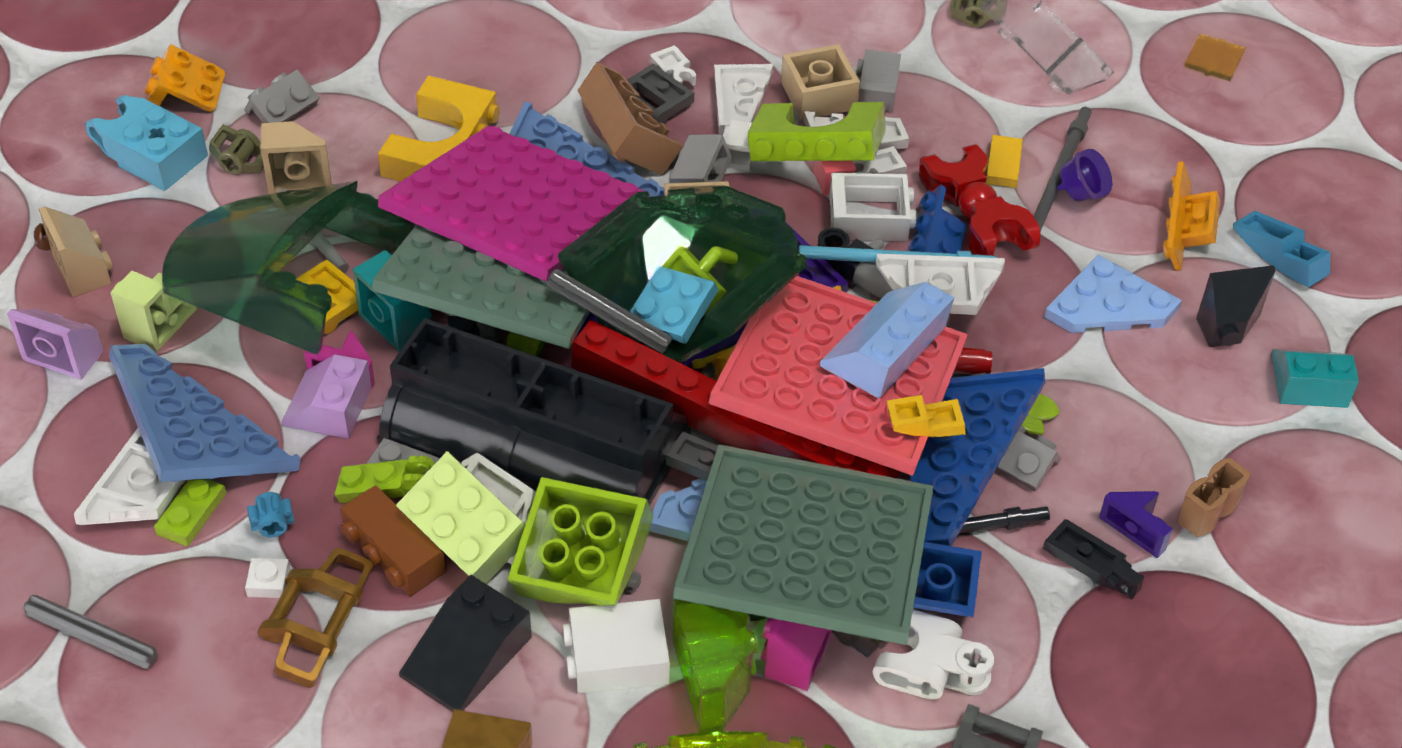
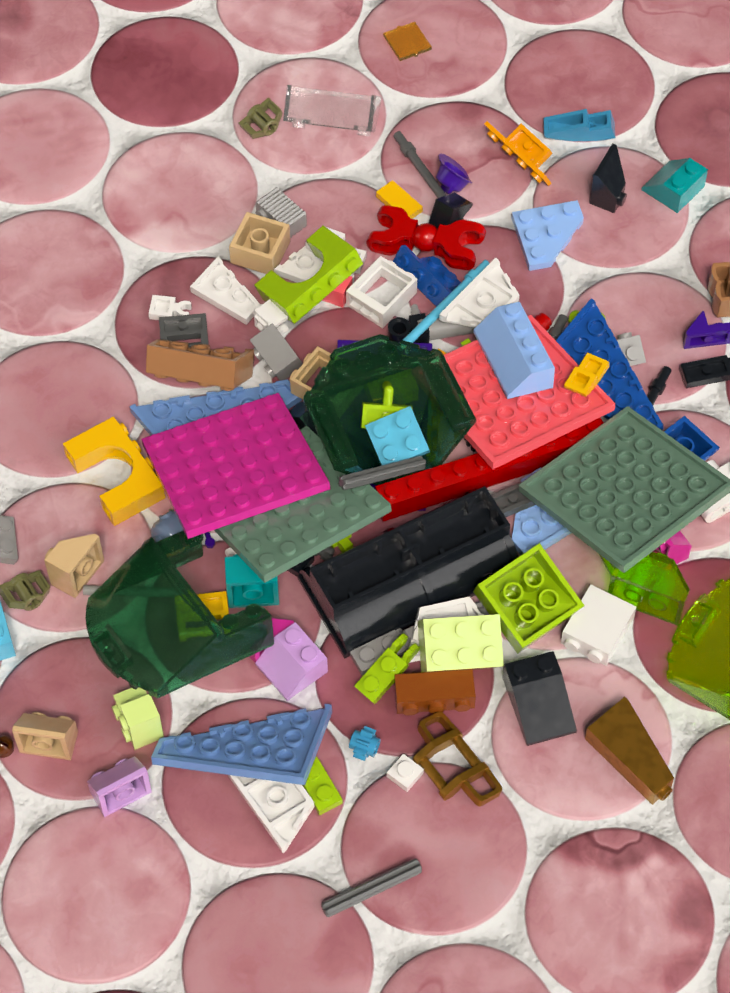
camera: 50 degrees left, 10 degrees up
none -> black slope [429,192,473,229]

